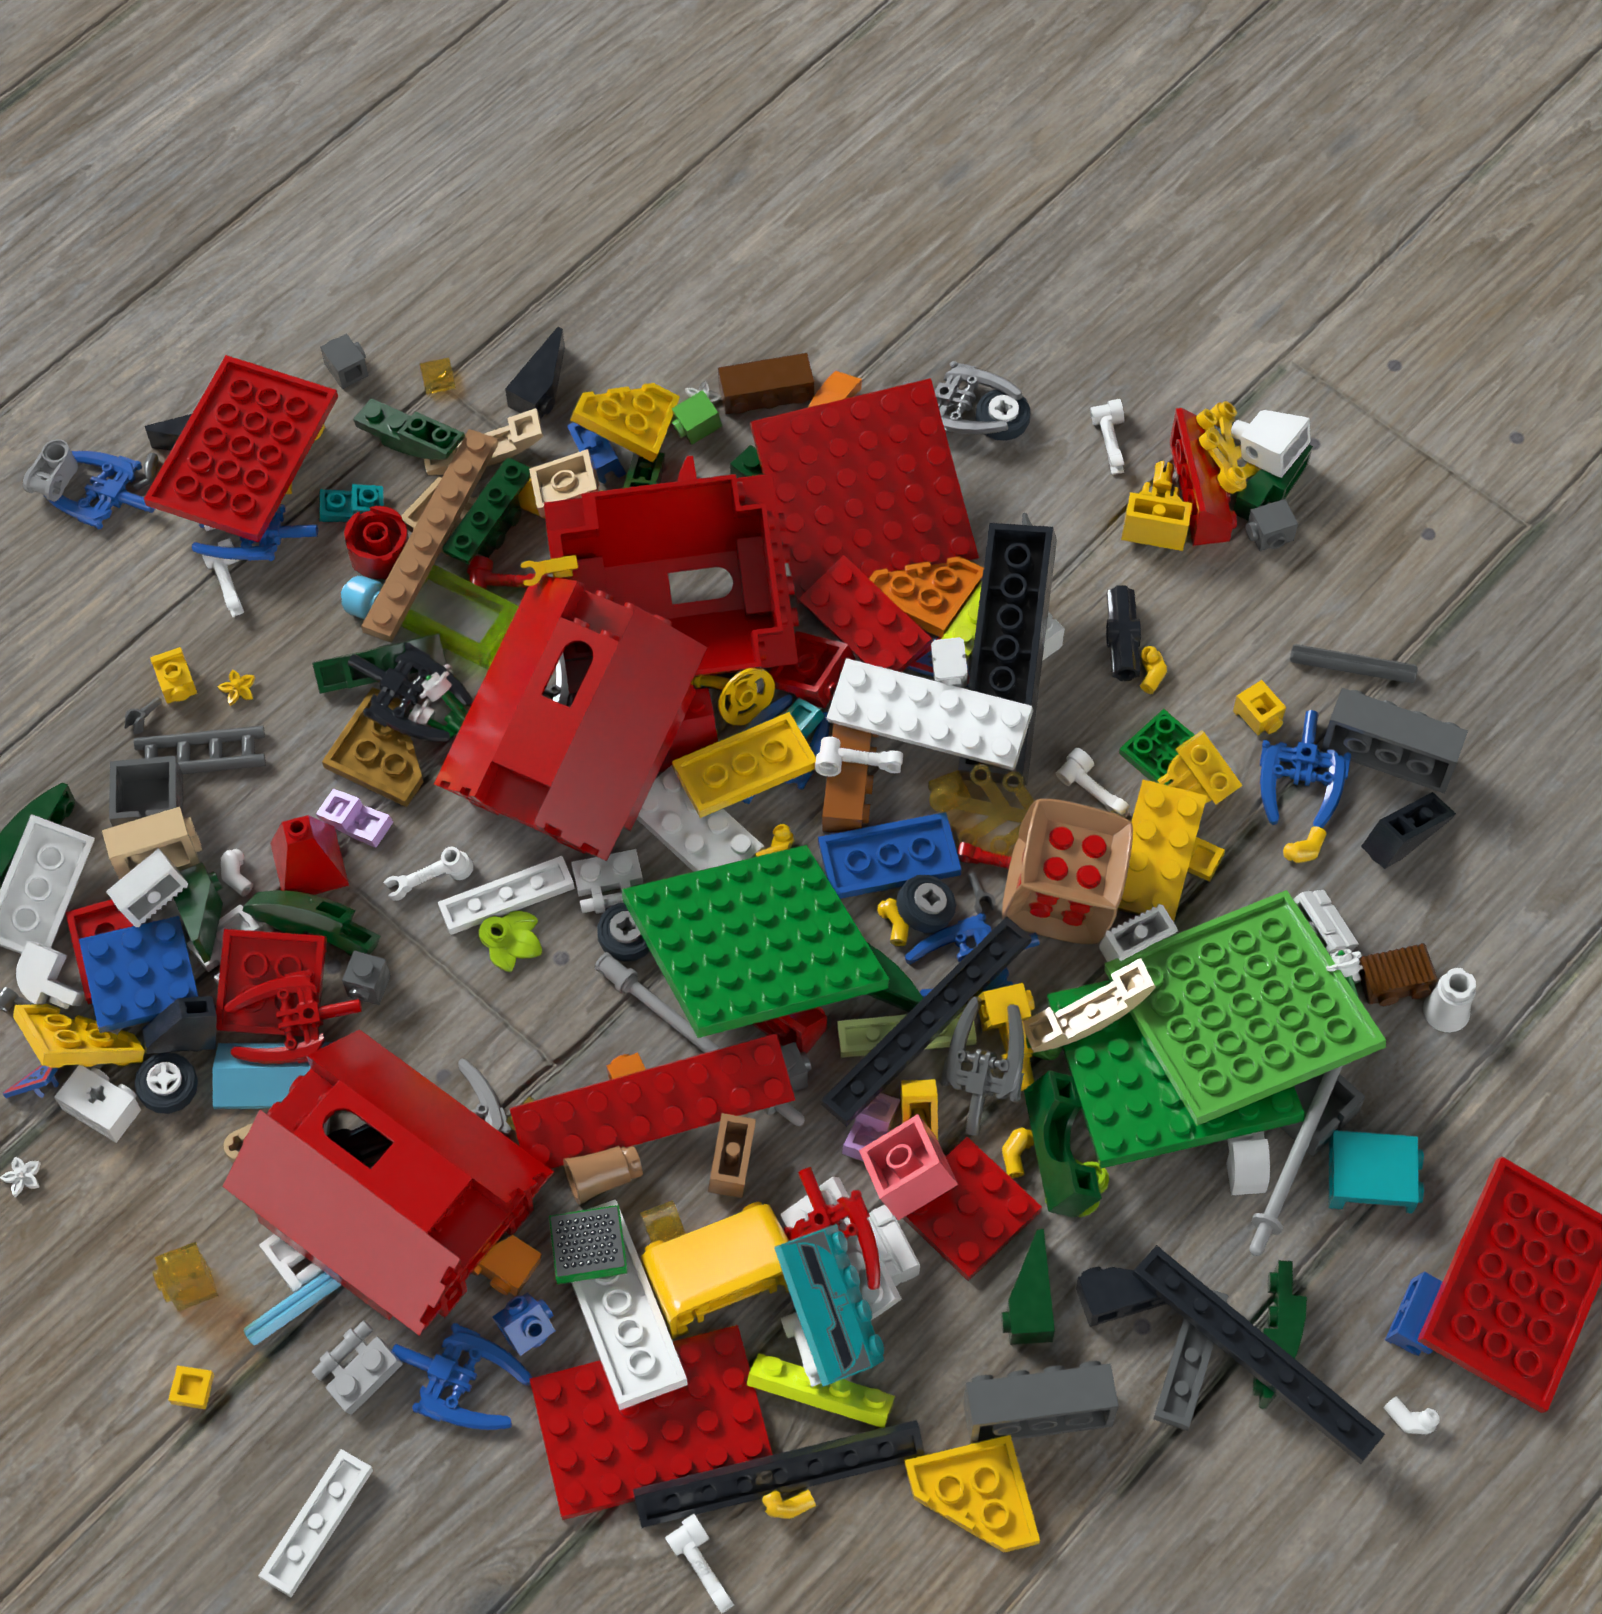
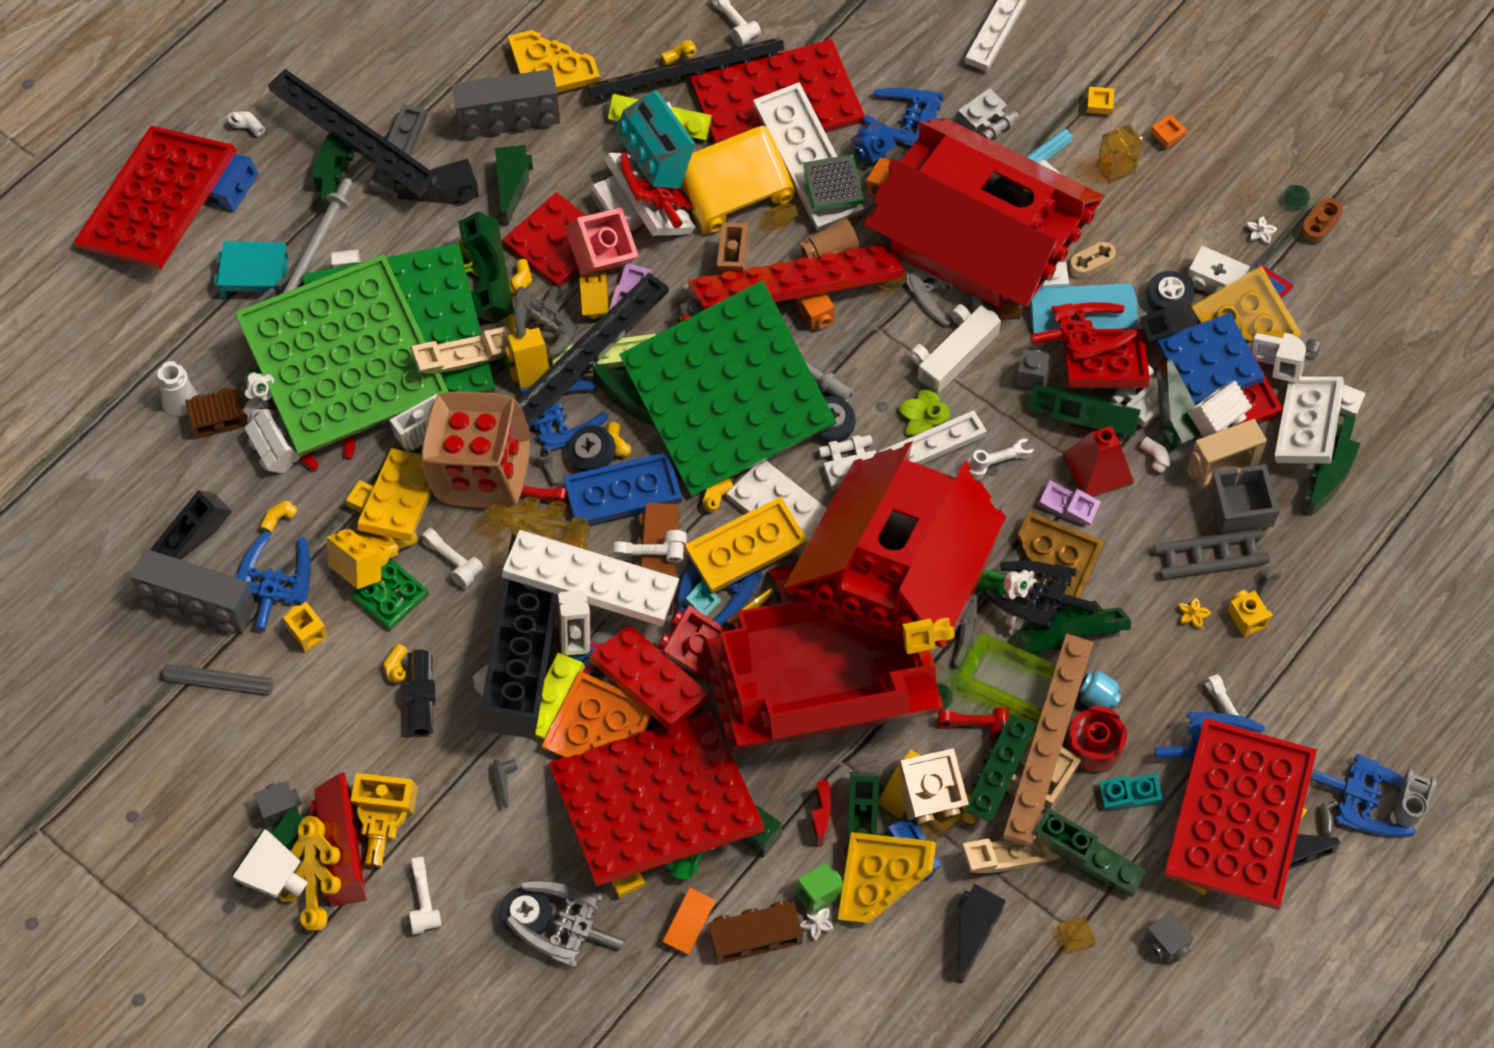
camera: 175 degrees right, 0 degrees up
none -> white brick [911,304,1001,394]
none -> orange plate [1150,114,1187,148]

